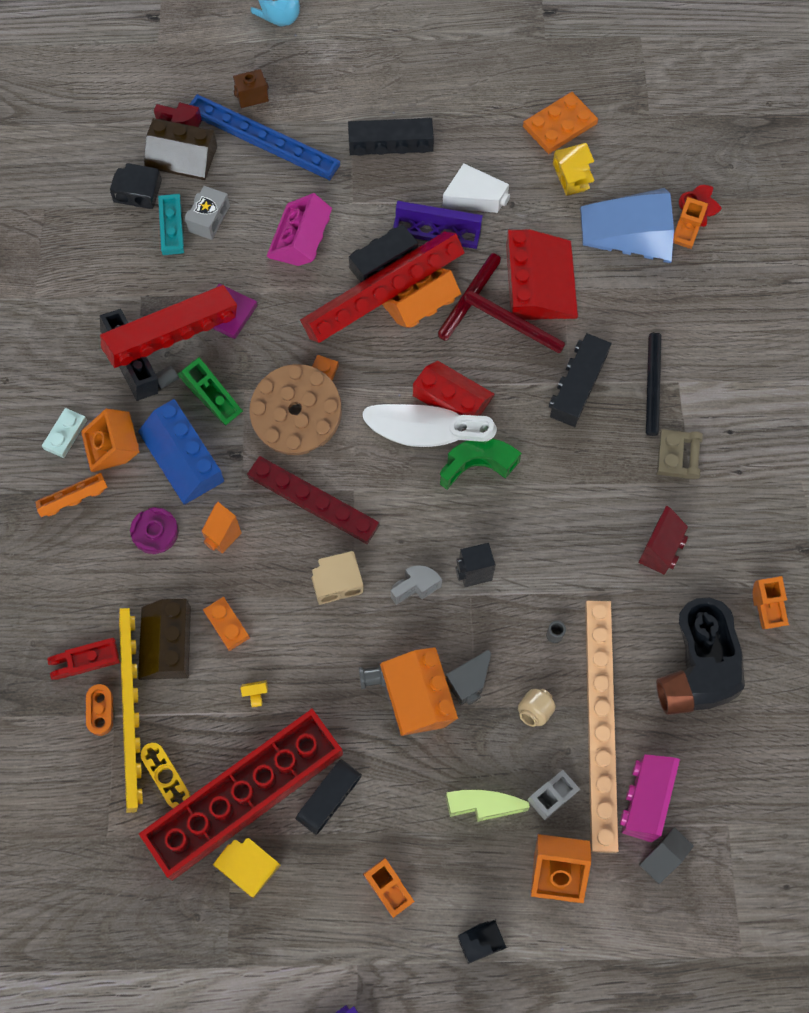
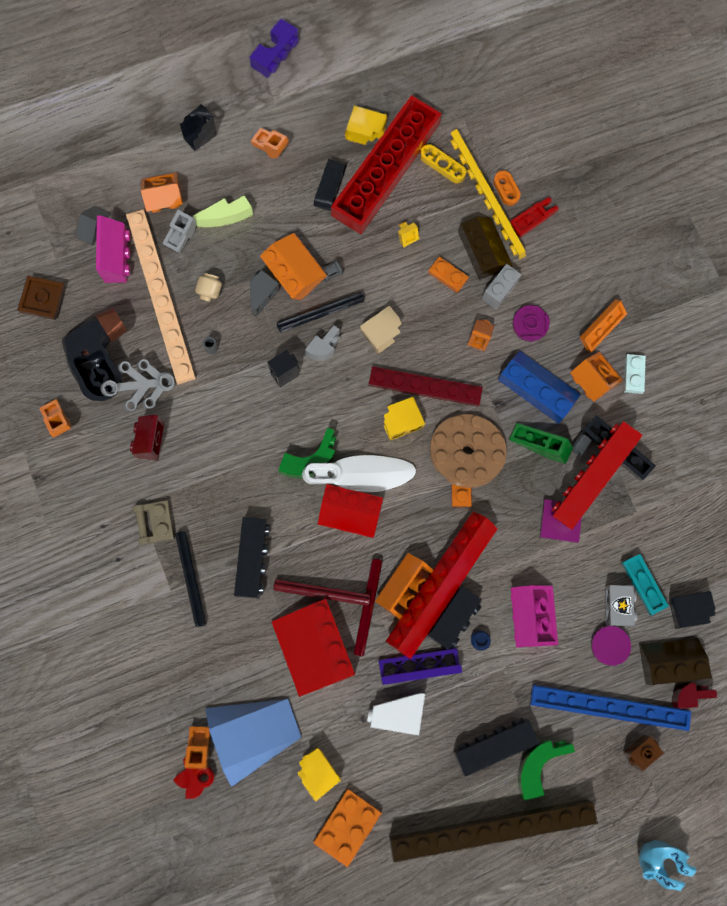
camera: 155 degrees right, 10 degrees up
none -> reddish brown plate [17,275,65,320]
none -> light grey plant [101,359,175,411]
none -> black axle [276,292,364,332]
none -> yellow piece [384,397,425,441]
none -> dark brown brick [389,799,598,863]
none -> dark blue plate [471,631,491,651]
none -> light grey brick [482,264,522,310]
none -> green arch [518,739,575,800]
none -> magenta tile [591,626,631,666]

